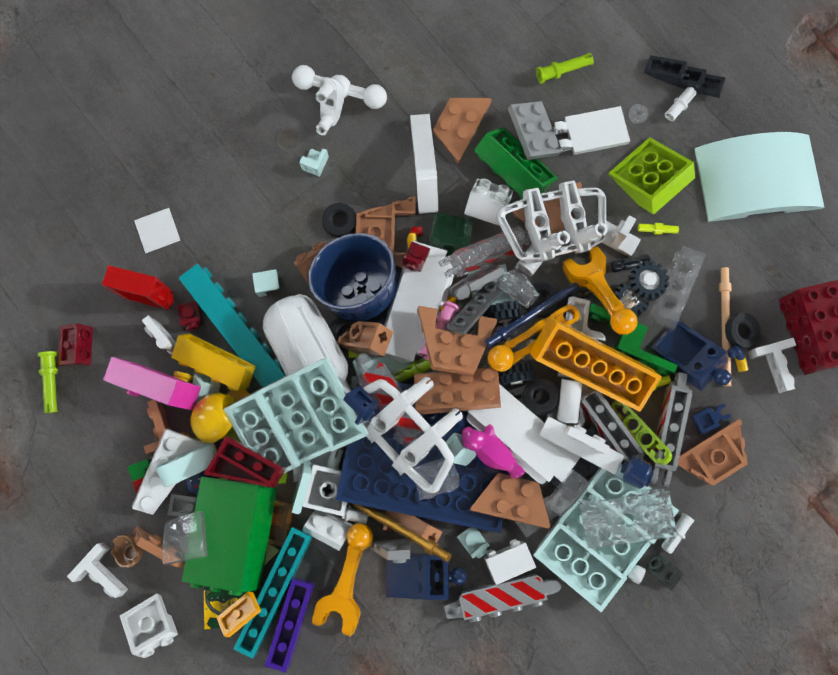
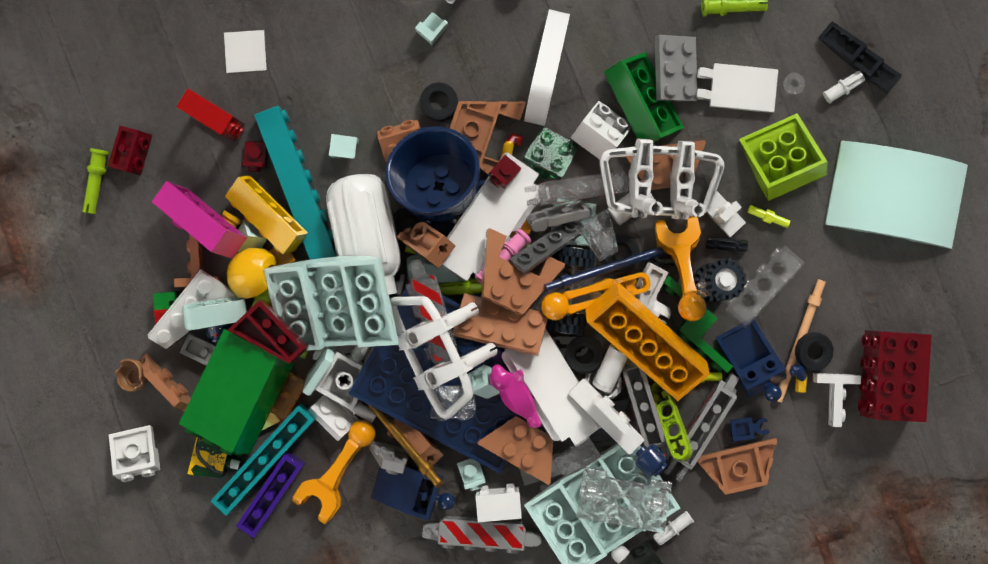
camera: 10 degrees right, 10 degrees up
white bracket [67,543,128,598] -> none
white plate [142,315,176,355] -> none
clear plate [162,511,208,565] -> none
light orange plate [217,592,261,637] -> none
dark blue bracket [343,386,378,425] -> none
nougat wing [433,98,492,164] -> none

